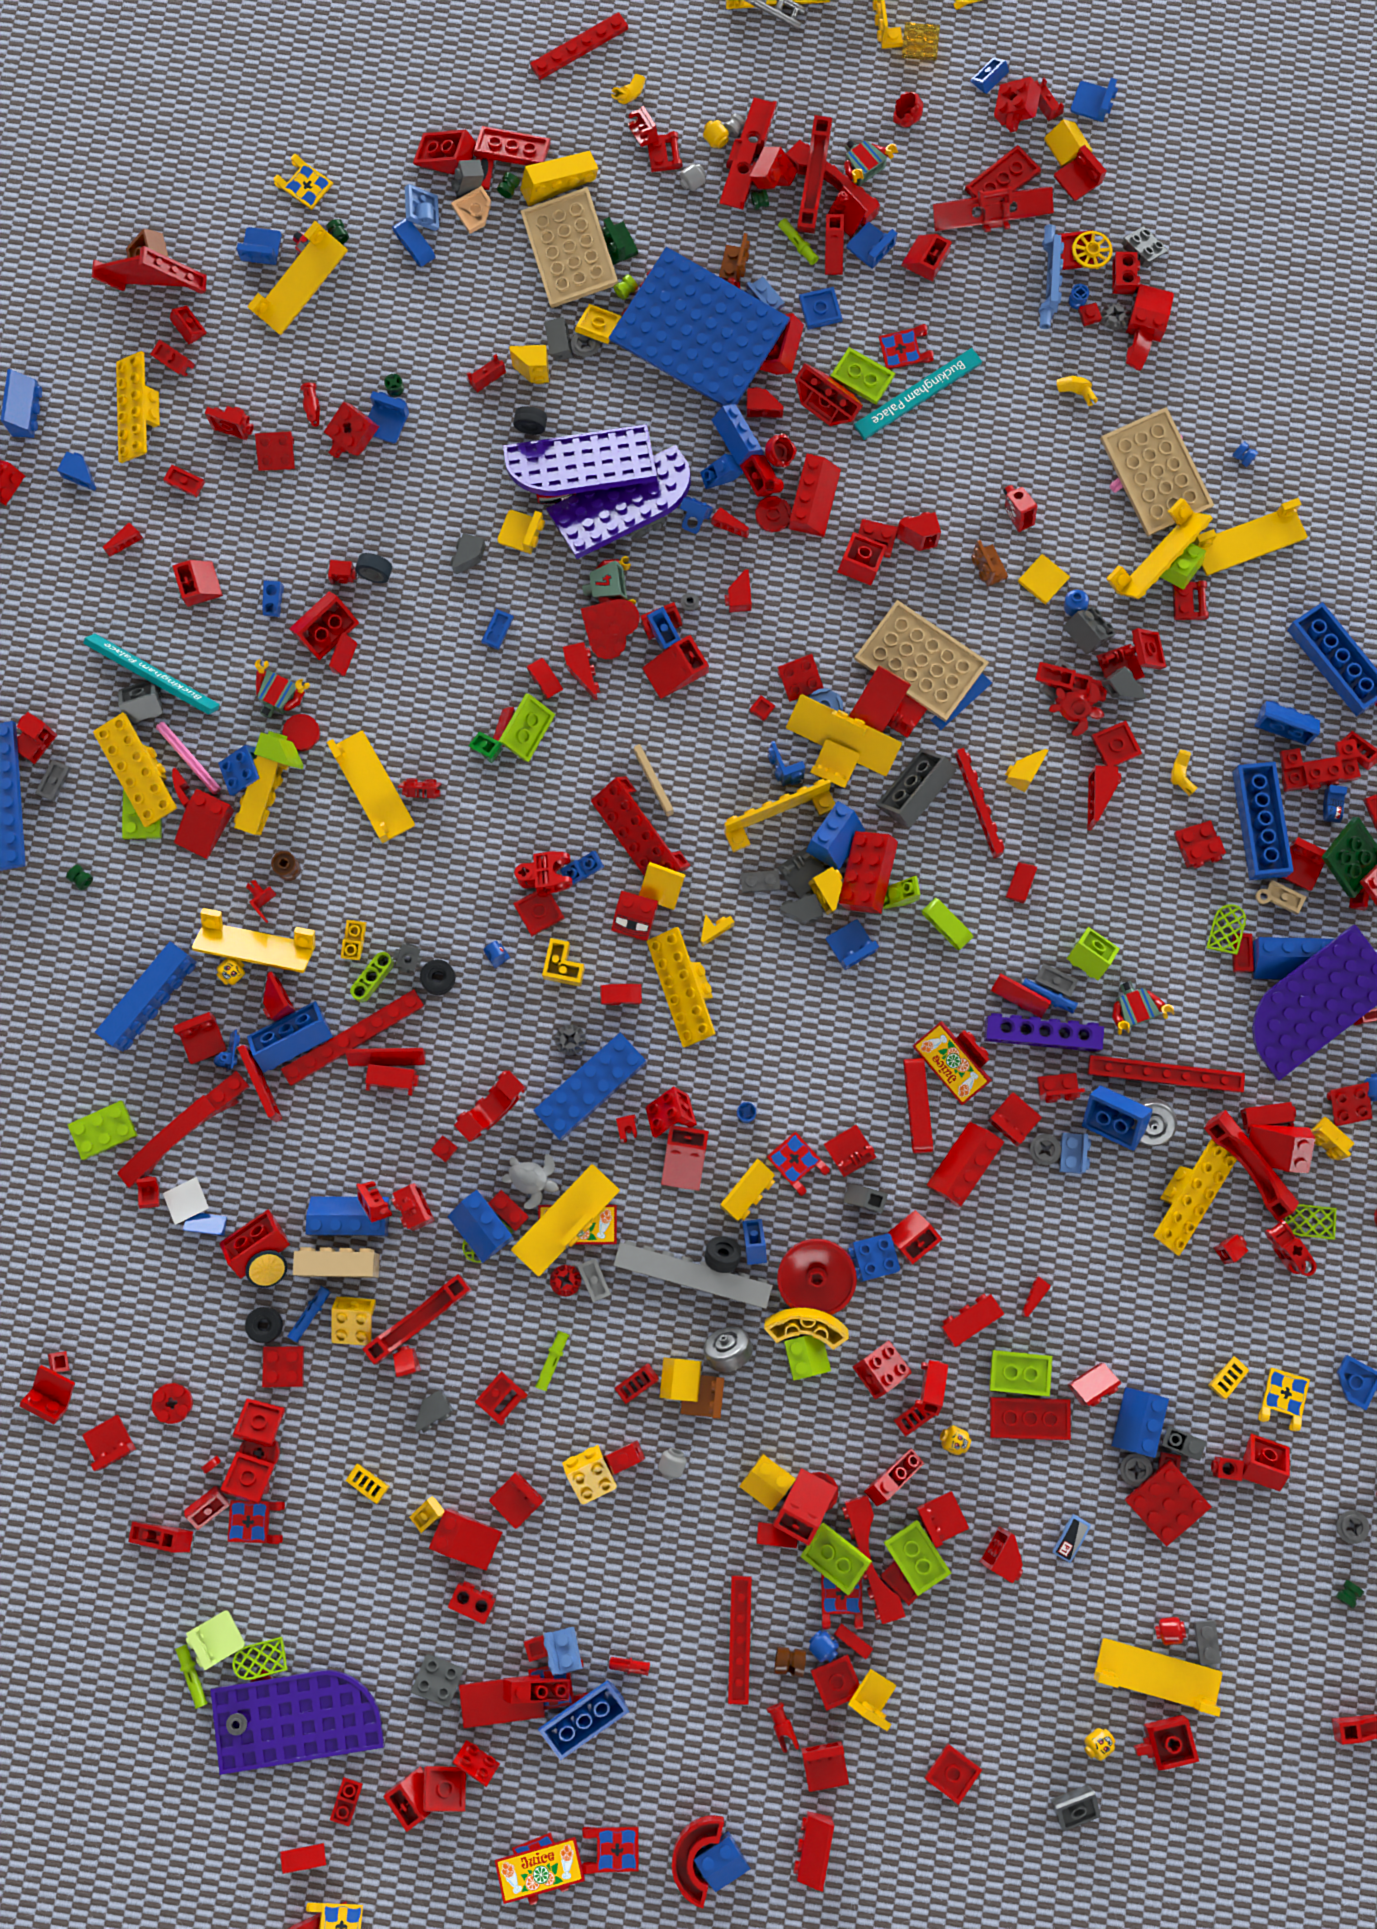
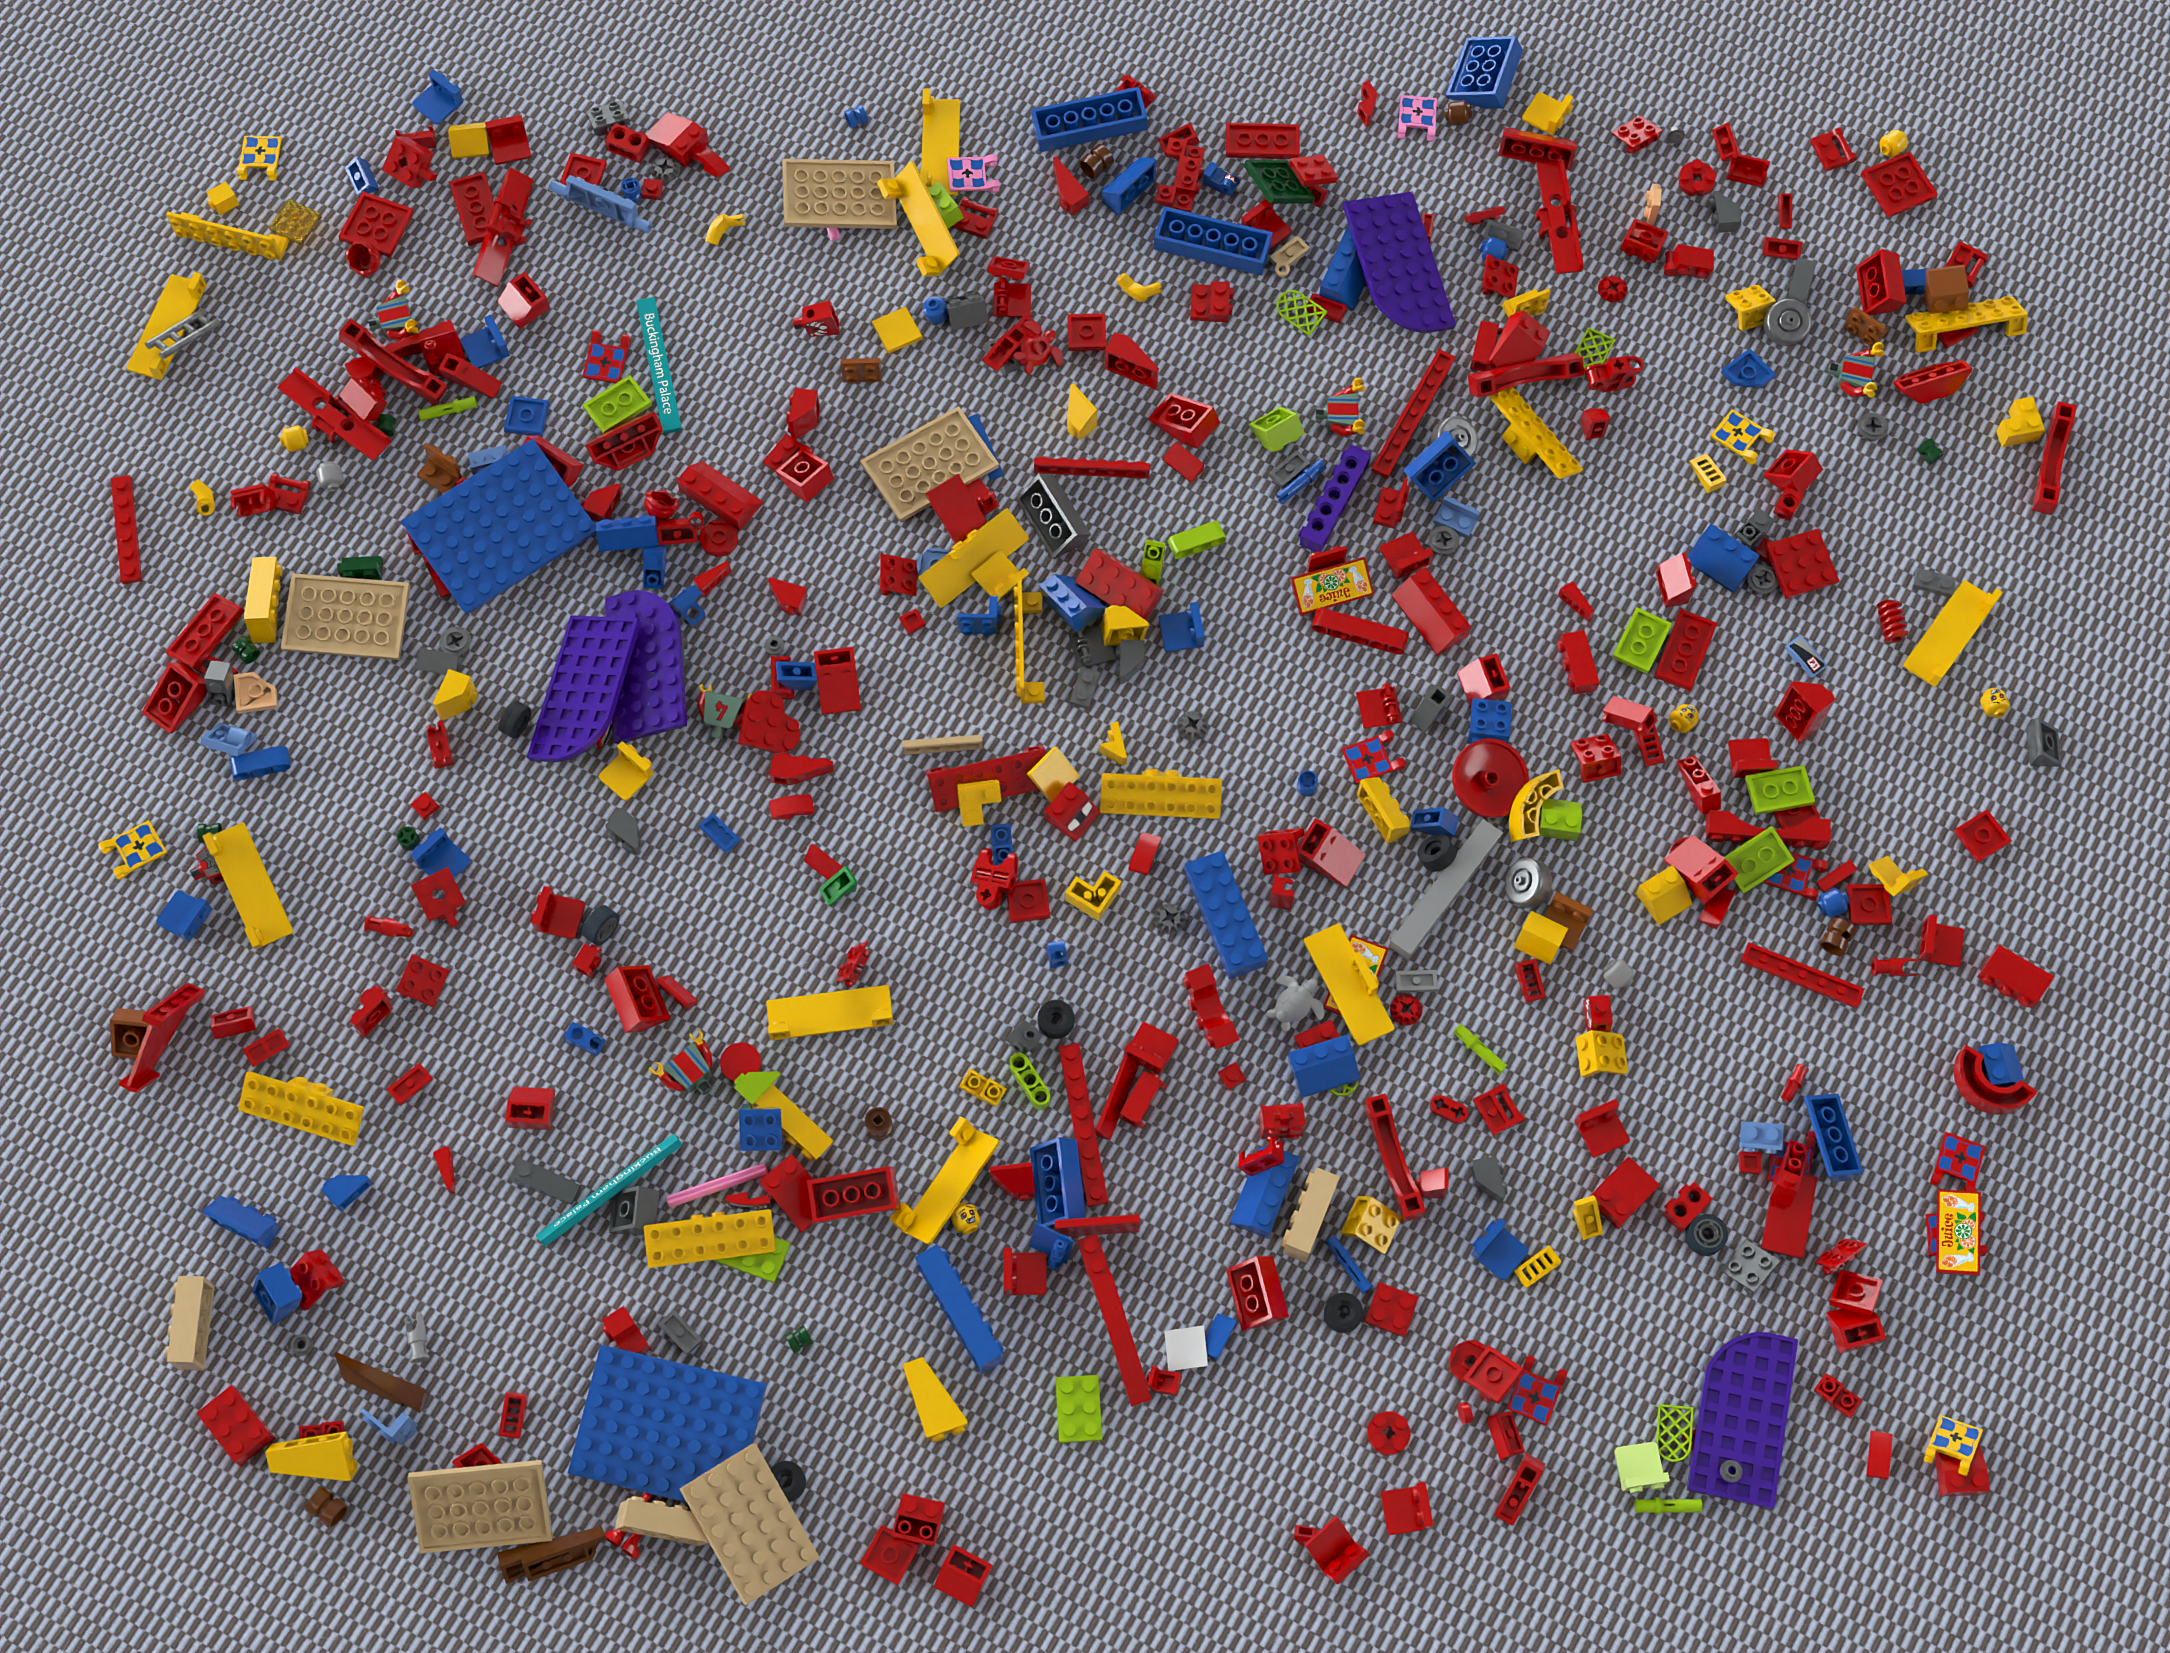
camera: 70 degrees left, 10 degrees down
red tile [233,1398,285,1447] -> none
yellow wheel [245,1250,288,1288] -> none
red bracket [246,880,277,923] -> none
lime plate [499,694,556,762] -> none
yellow tile [575,304,622,344] -> none
lime wheel [613,274,638,300] -> none
light grey wheel [724,114,745,138] -> none
red tile [990,973,1051,1018] -> none
yellow wheel [1072,231,1113,269] -> none
dark grey slope [1101,667,1147,701] -> none
red hinge [1133,1715,1200,1770] -> none
red head [1155,1617,1187,1645] -> none
none -> red plate [338,191,415,258]
none -> red plate [410,791,440,820]
none -> dark grey slope [510,1158,580,1205]
none -> red bracket [530,886,586,939]
none -> red brick [807,1166,901,1224]
none -> yellow slope [902,1357,969,1443]
none -> bright pink flag [947,154,1000,193]
none -> yellow brick [957,779,1001,827]
none -> red slope [1053,156,1089,216]
none -> reddish brown wheel [1079,144,1114,179]
none -> red bracket [1124,1022,1179,1075]
none -> red slope [1148,393,1220,449]
none -> flat silver gear [1177,710,1209,741]
none -> red beam [1429,1095,1468,1124]
none -> blue bracket [1471,1218,1529,1280]
none -> wheel [1685,1214,1728,1256]
none -> red piece [1876,600,1909,644]

